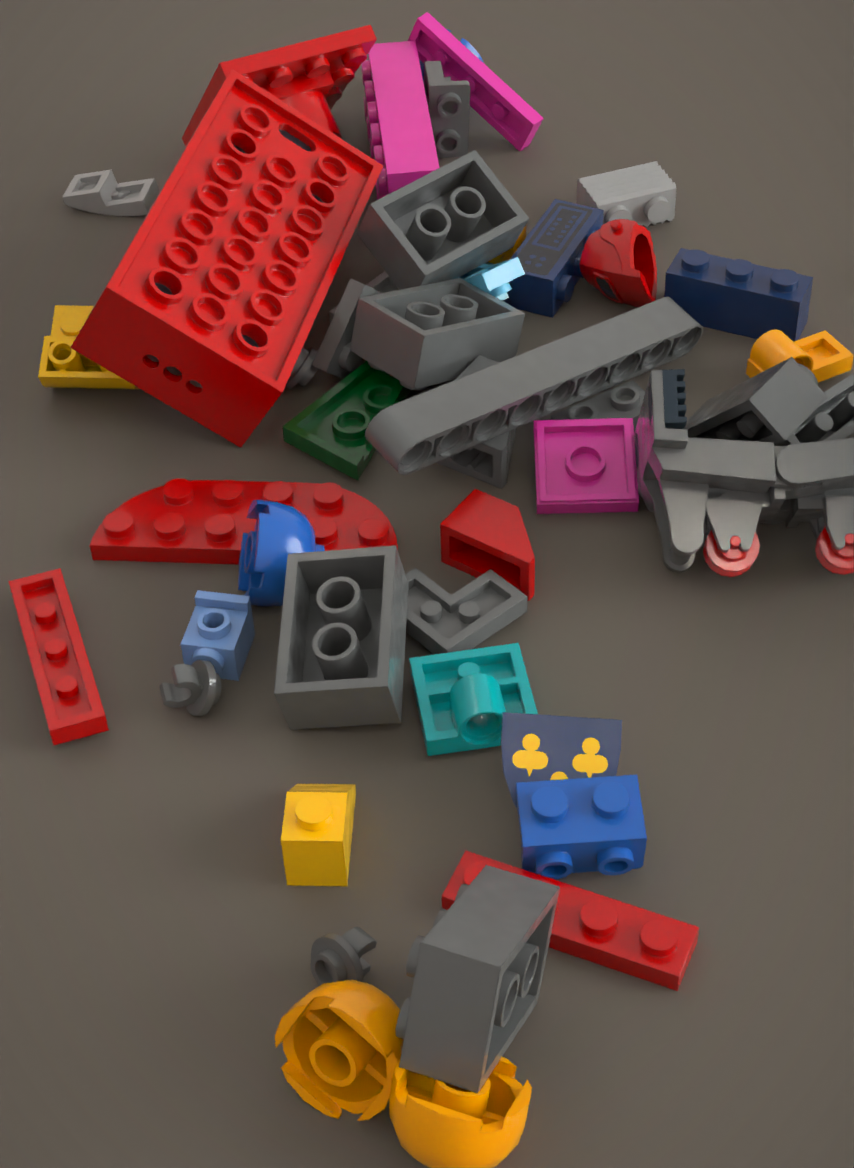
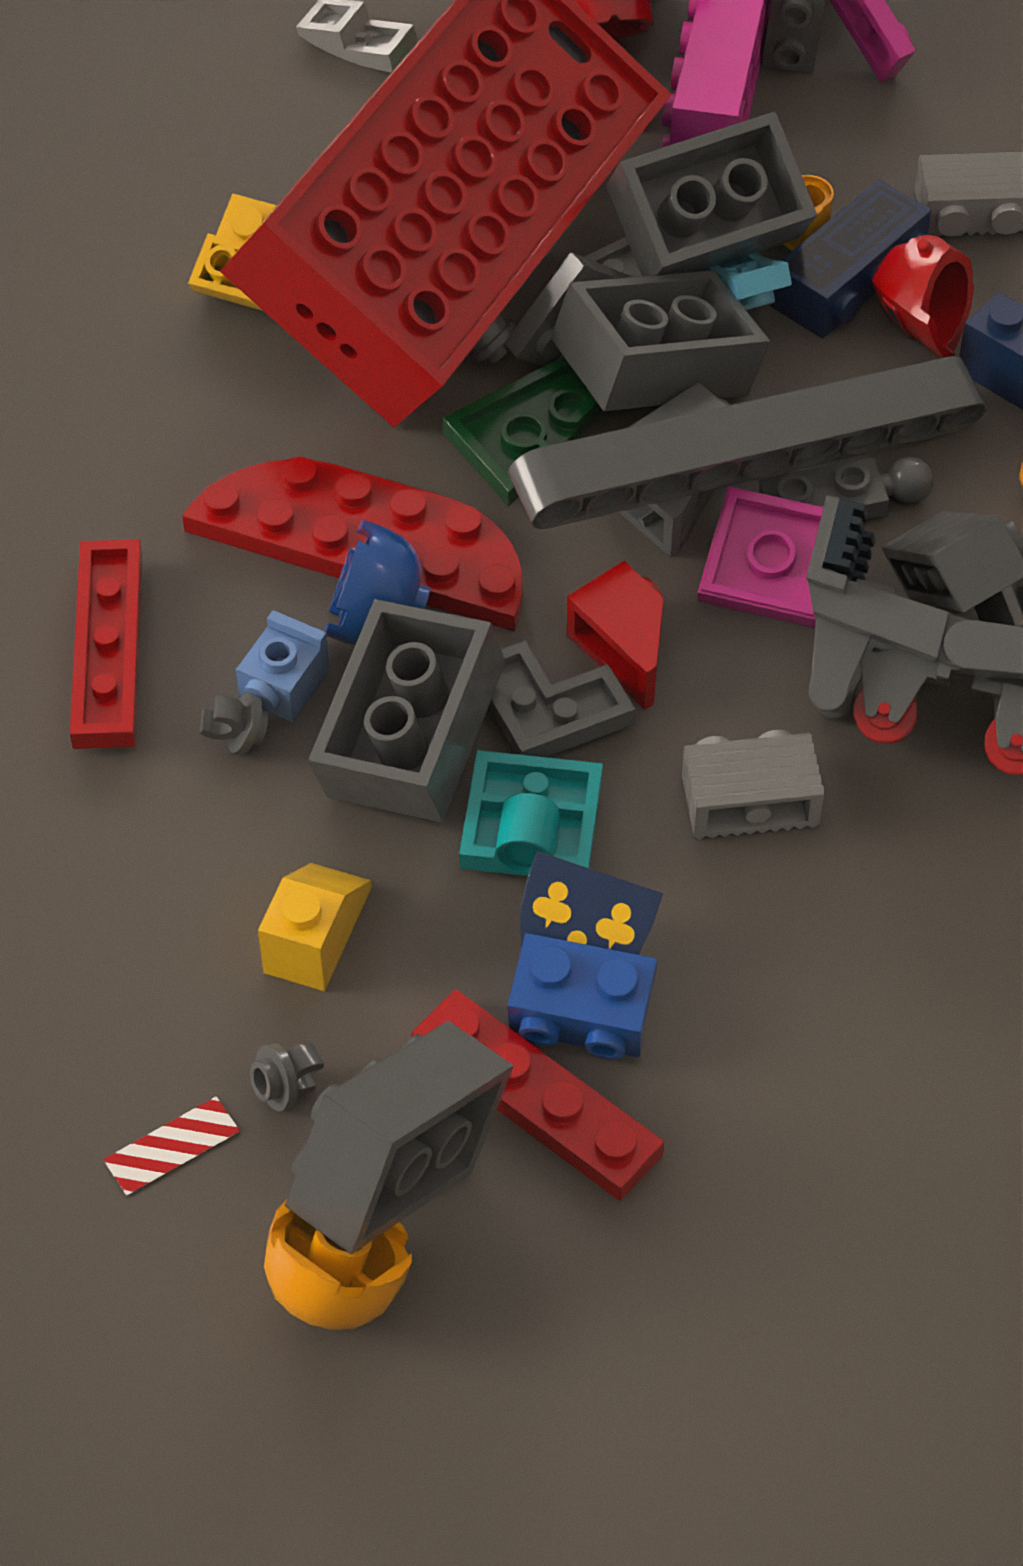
camera: 15 degrees right, 10 degrees up
light orange cylinder [275,980,404,1121] -> none
none -> sticker [103,1097,240,1196]
none -> light grey brick [682,730,824,840]

